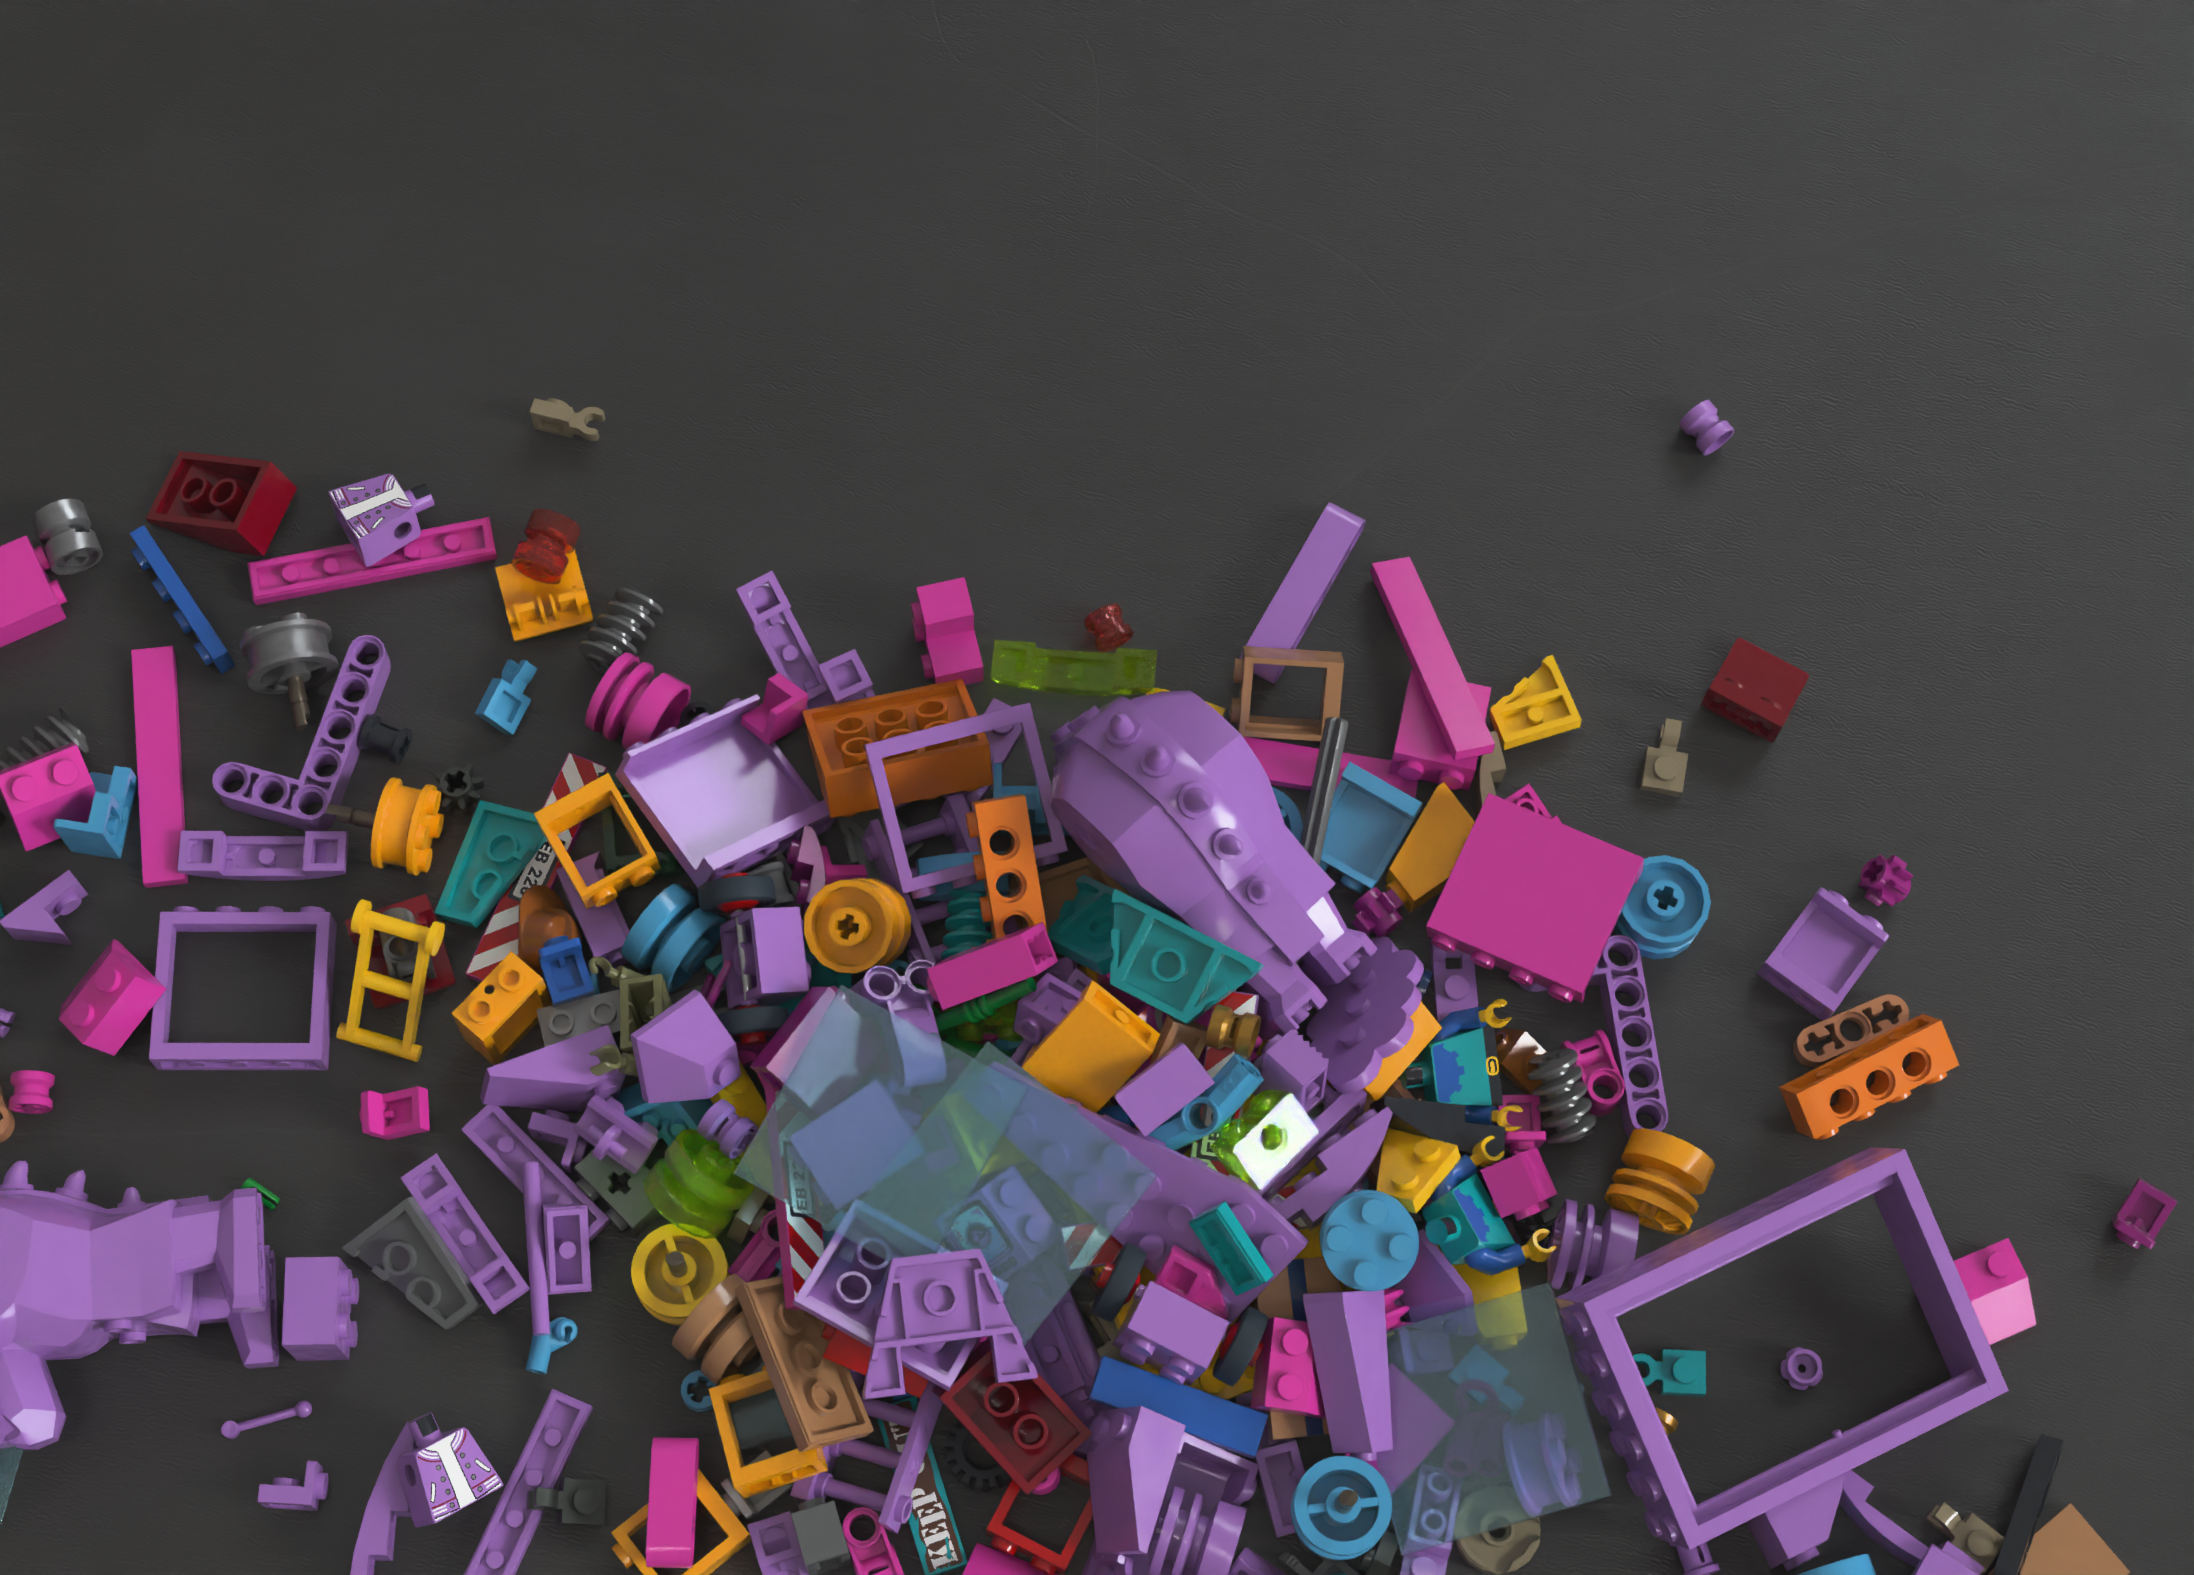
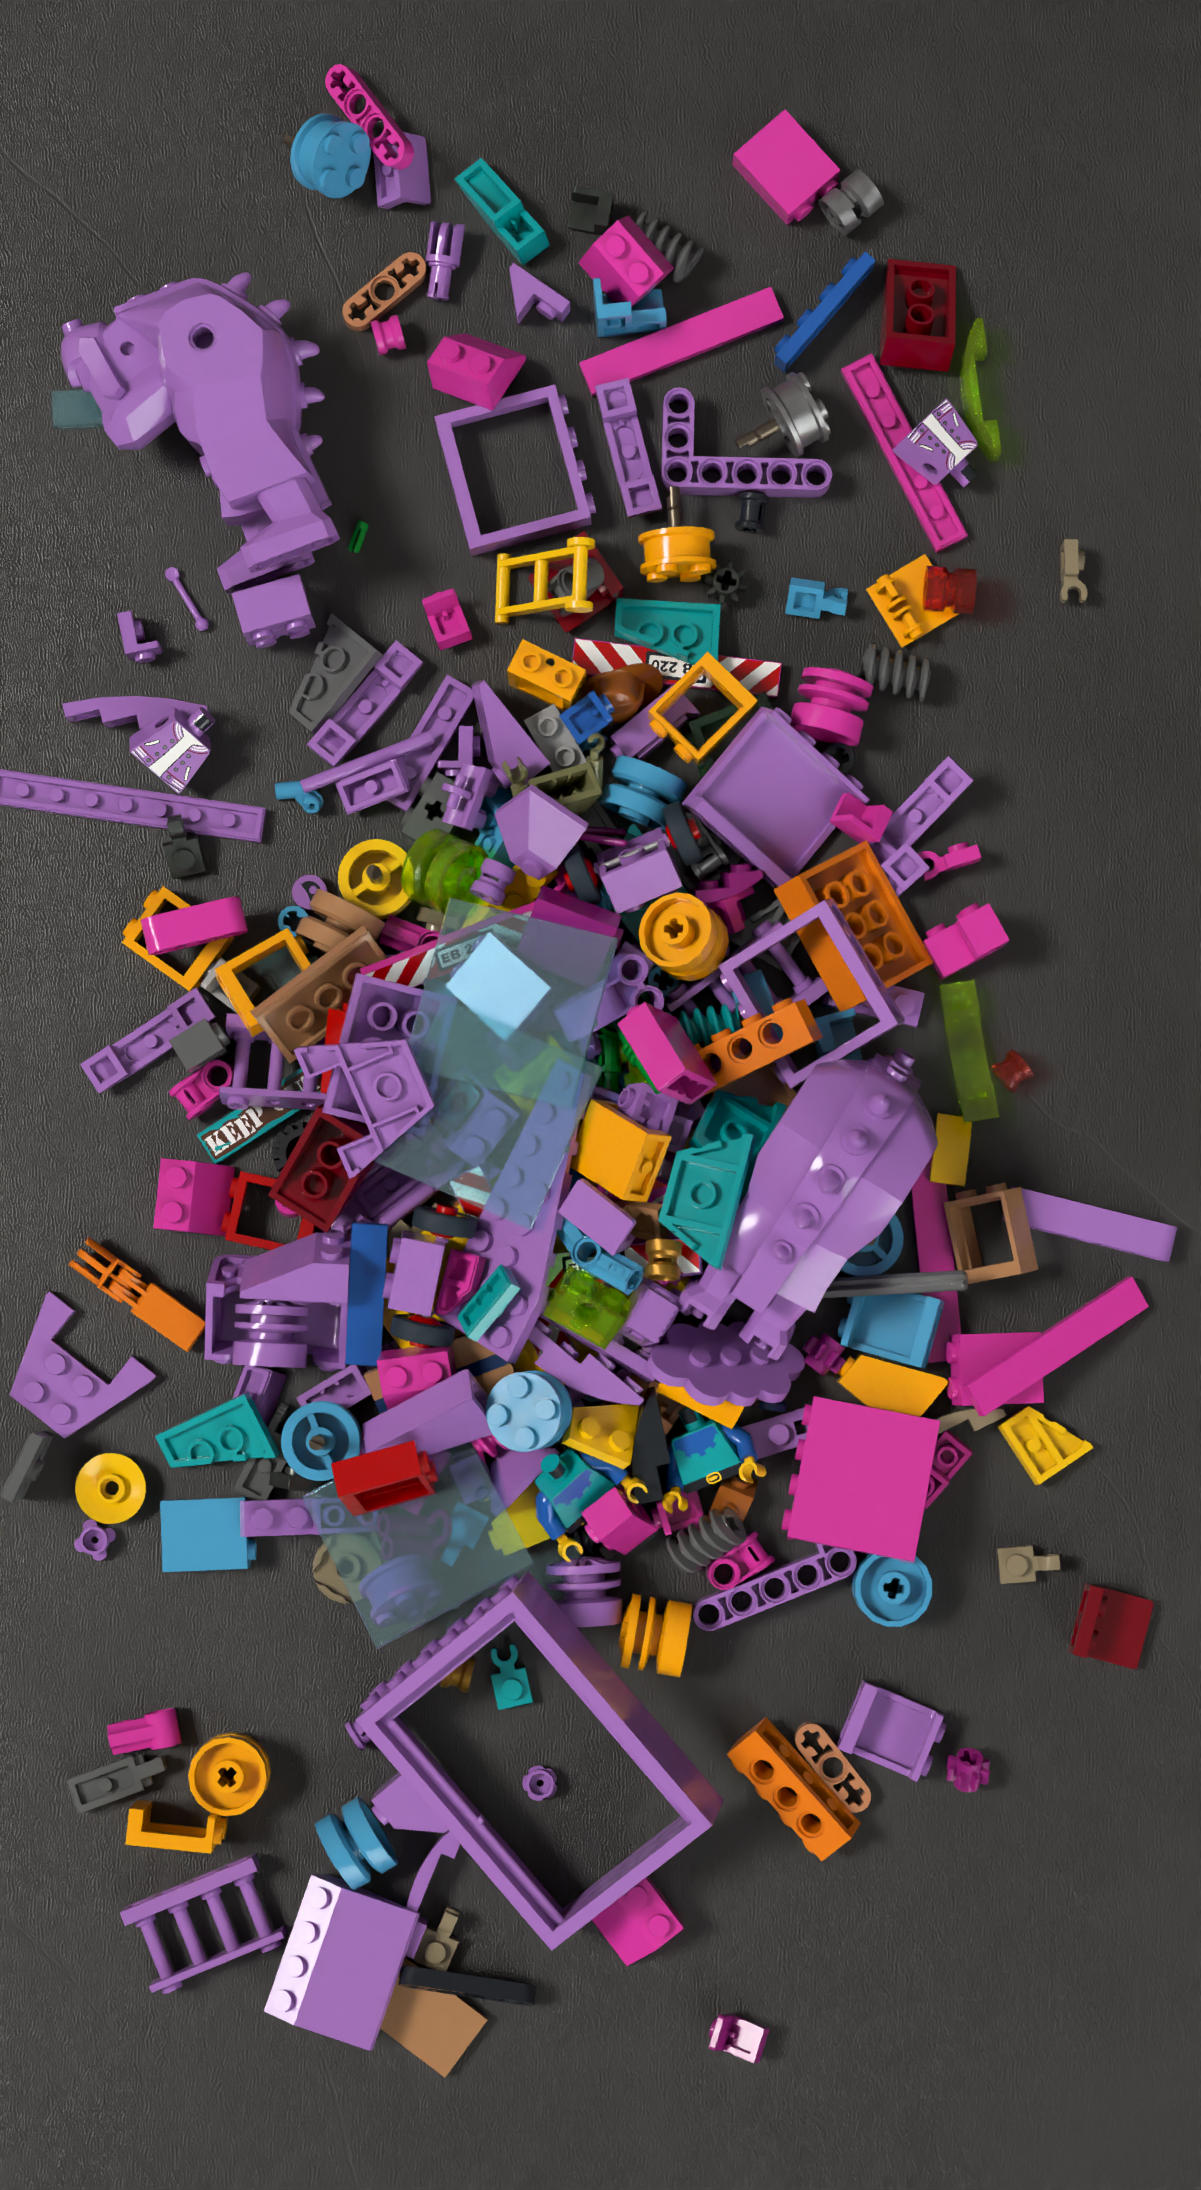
camera: 80 degrees right, 15 degrees up
none -> medium lavender tile [292,875,328,911]
none -> red window [331,1440,439,1516]
none -> dark pink plate [917,842,981,881]
none -> clear neon green slope [960,317,1002,462]

